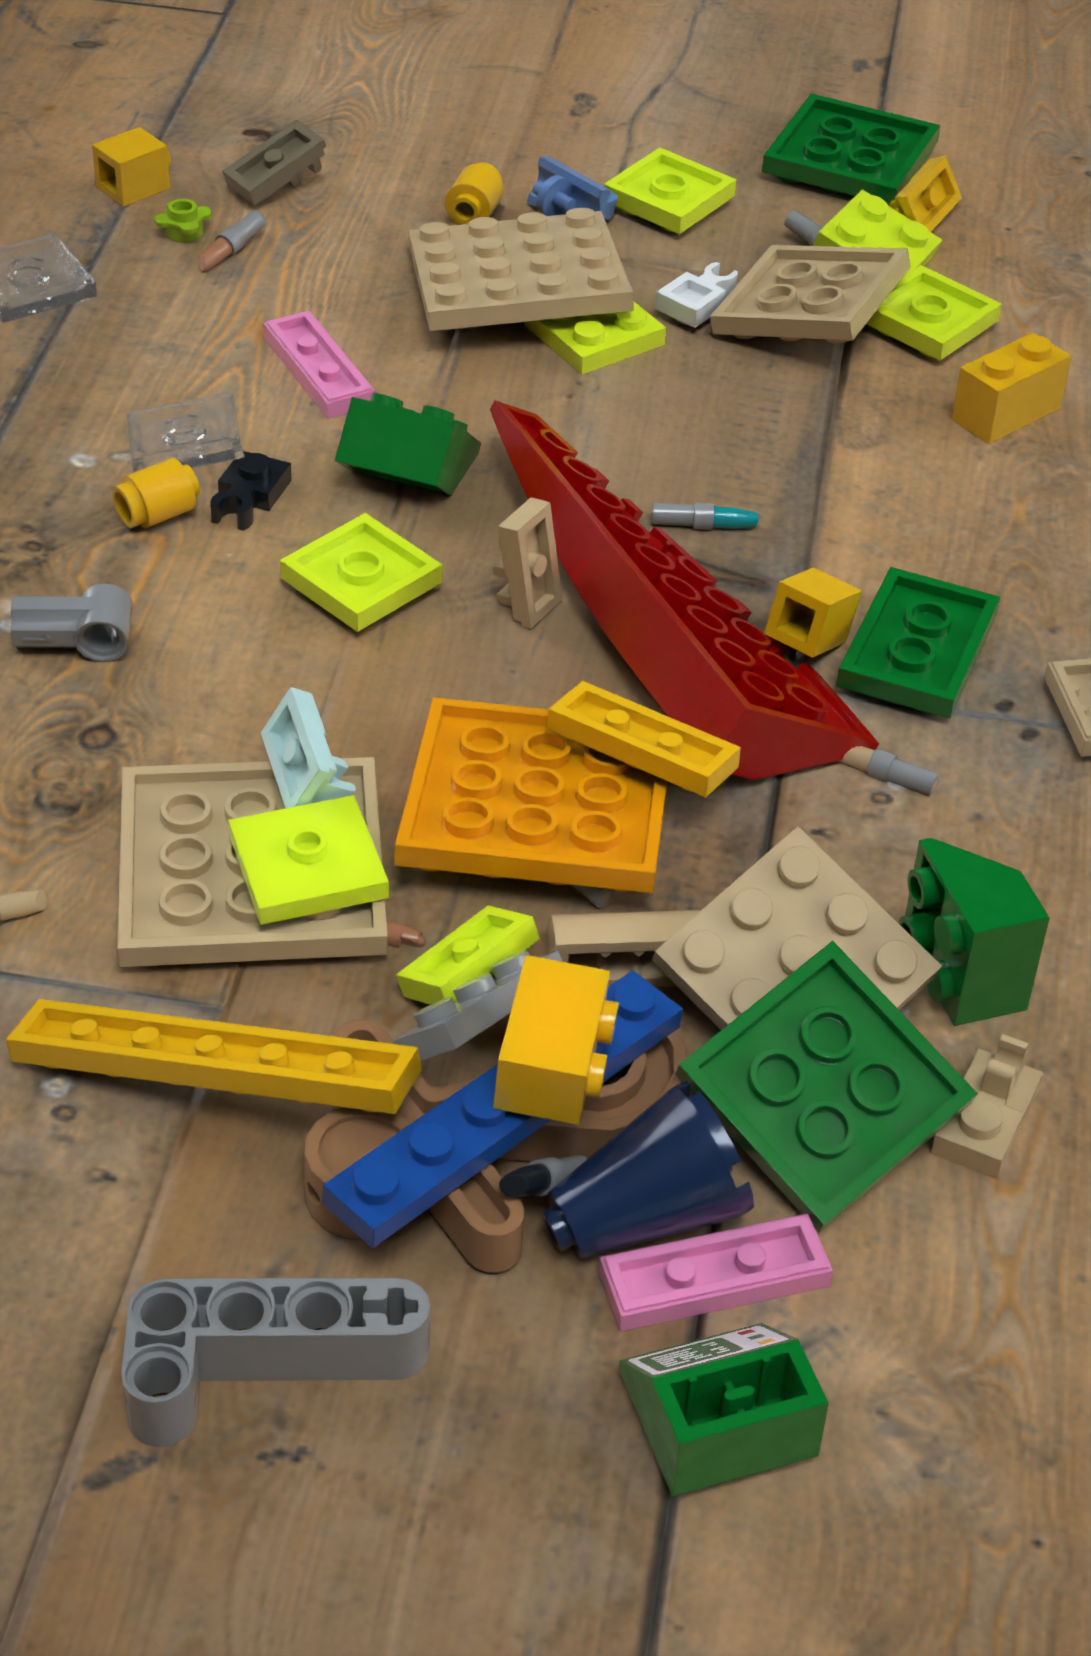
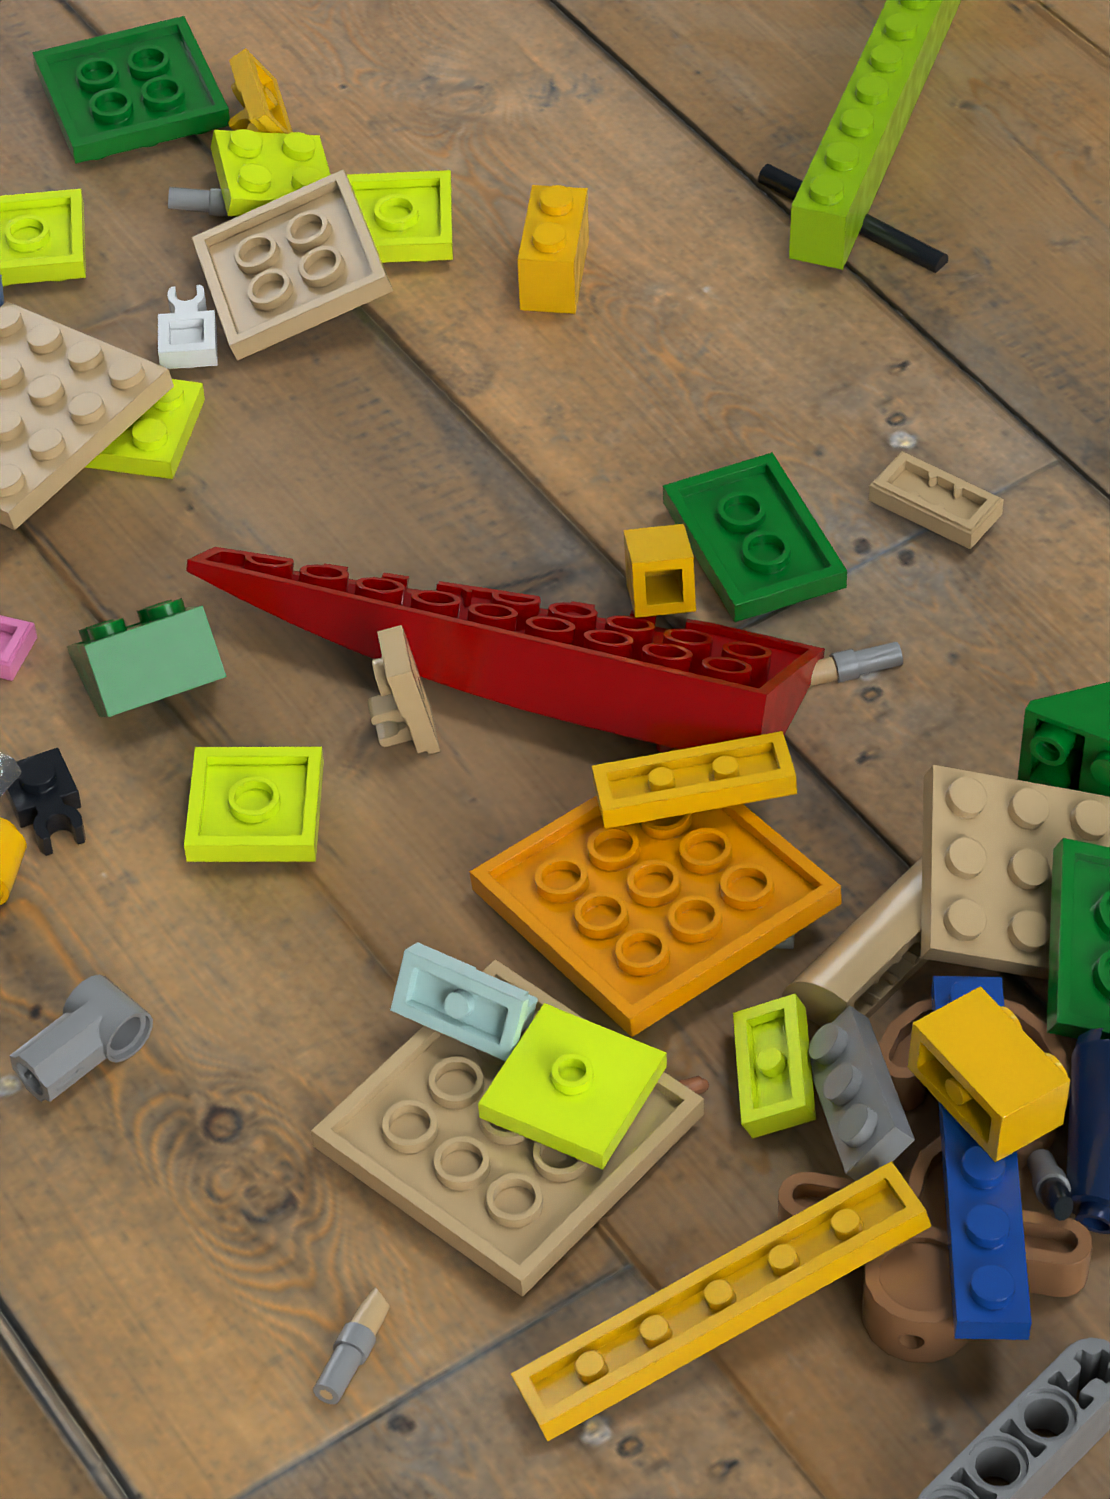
camera: 40 degrees left, 5 degrees up
light grey piece [651,502,759,531] -> none

